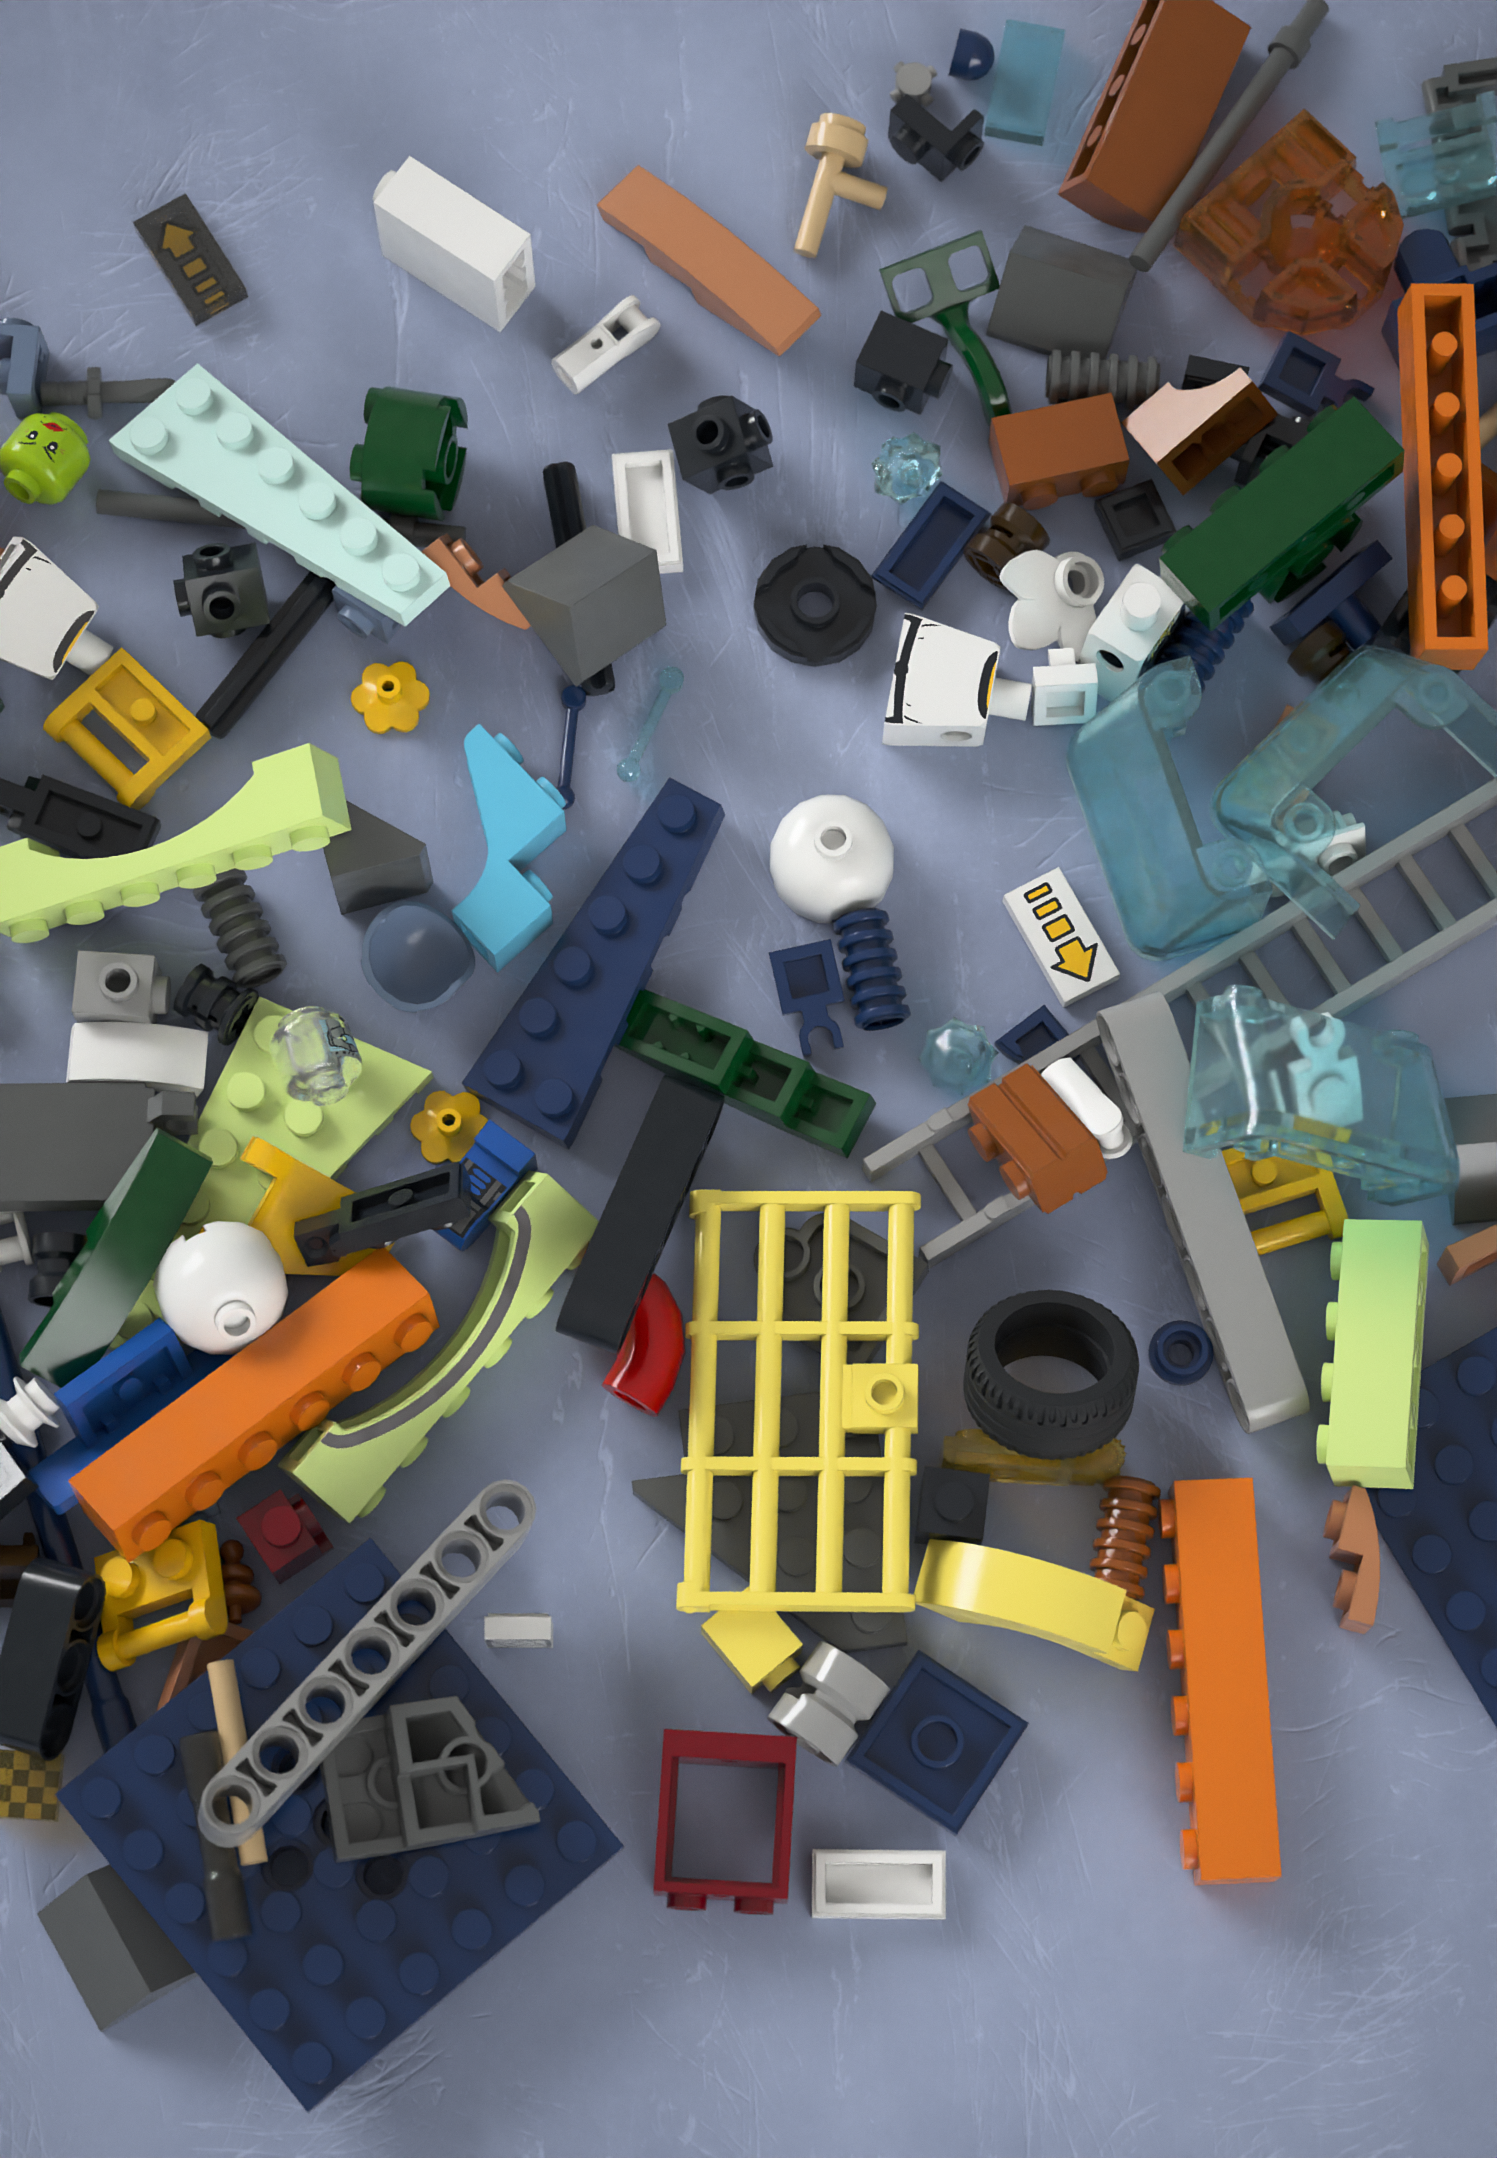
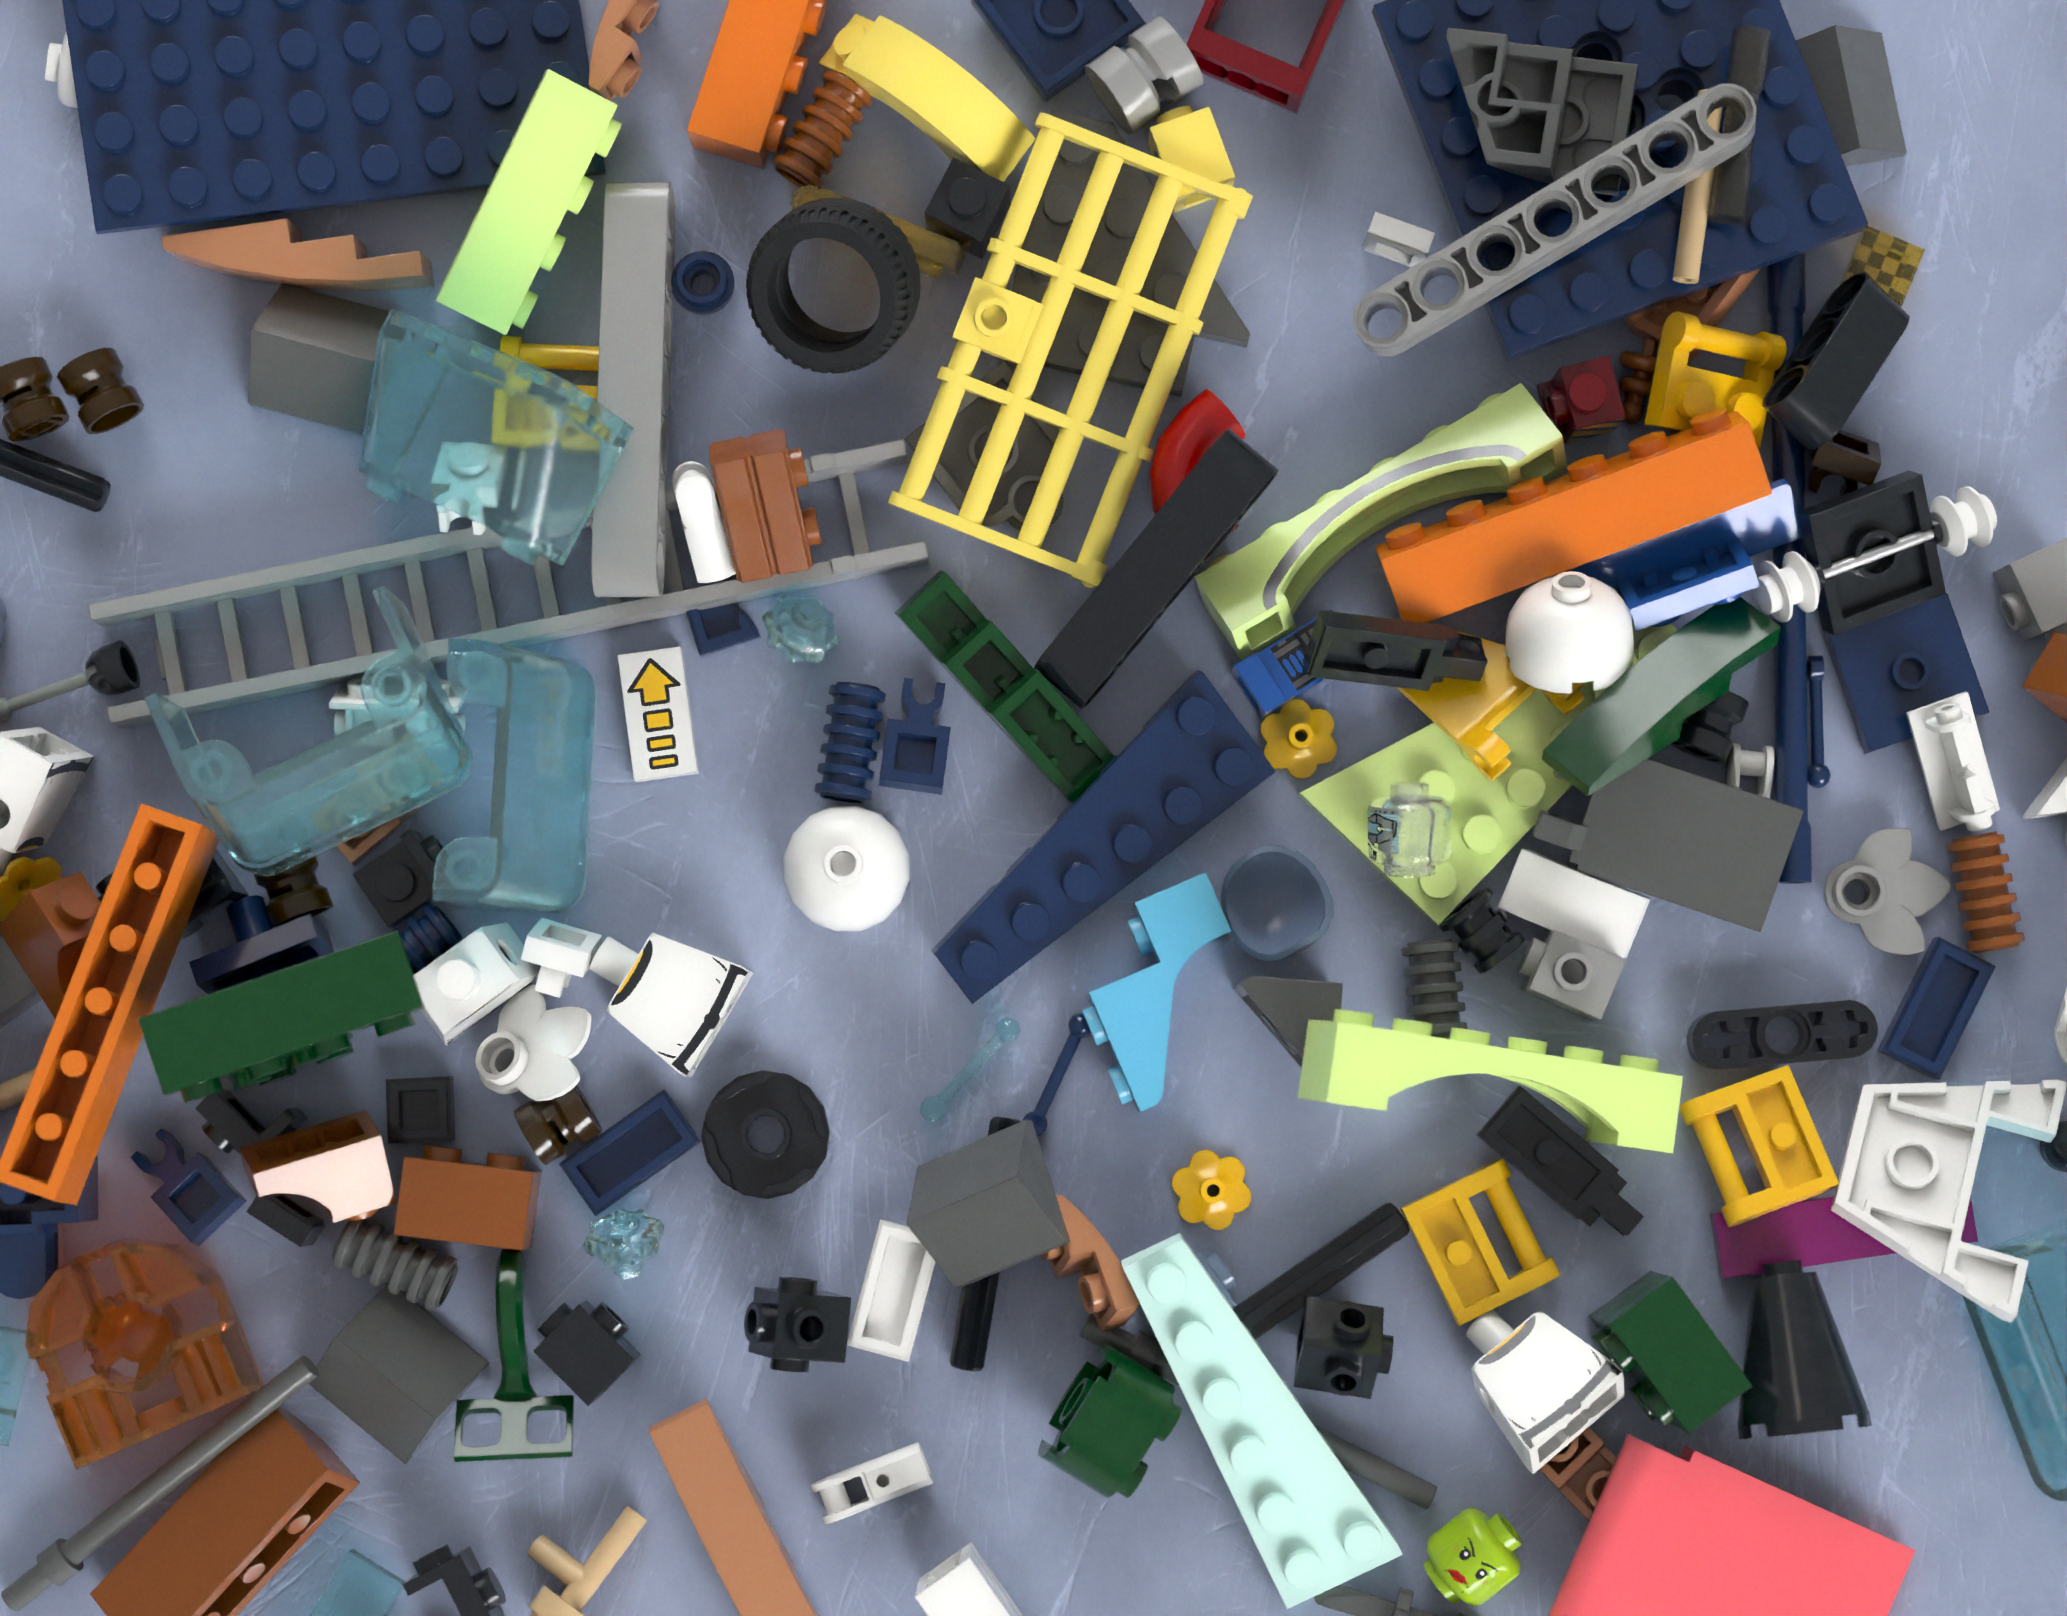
camera: 160 degrees left, 10 degrees up
none -> black bracket [352,829,455,928]

